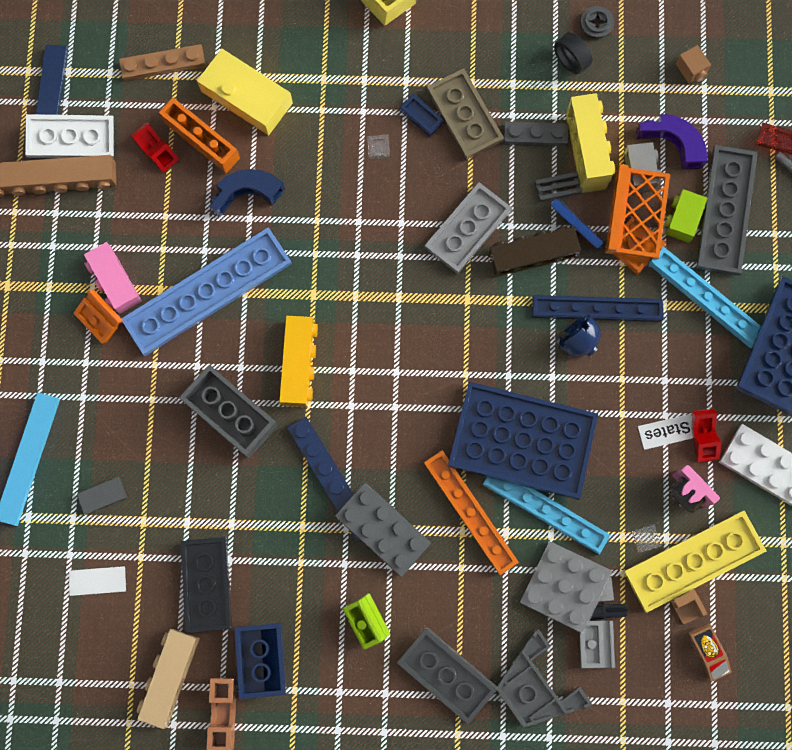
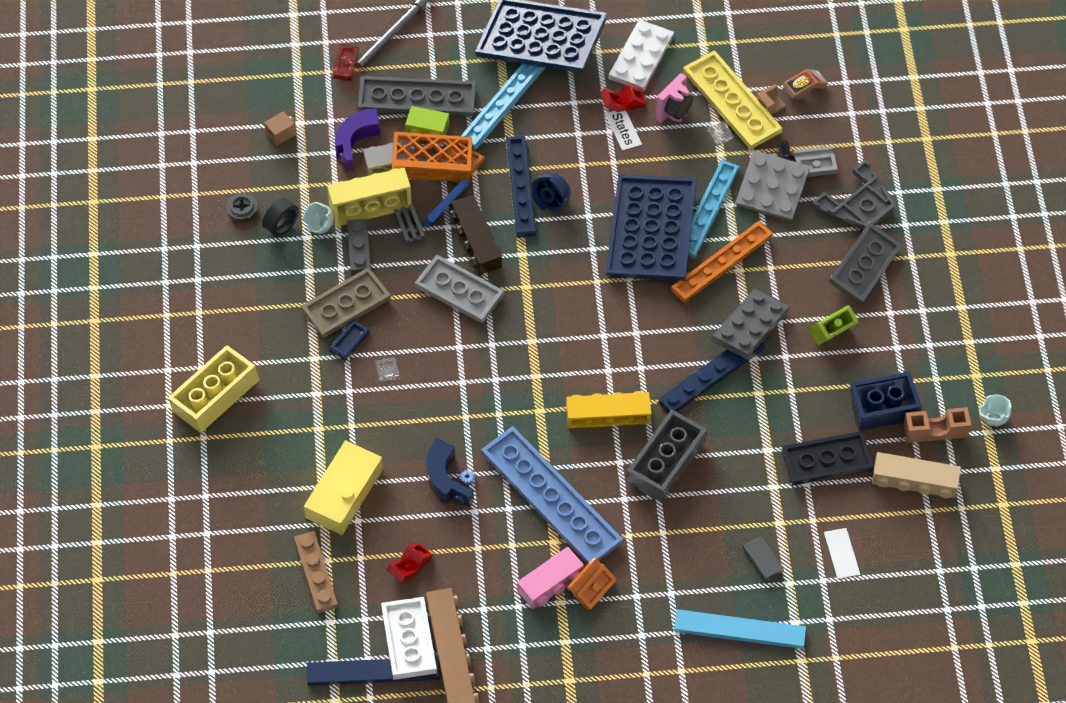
camera: 100 degrees left, 20 degrees down
orange brick [159,98,240,174] -> none
none -> light aqua hair [303,202,334,234]
none -> light blue piece [459,470,475,486]

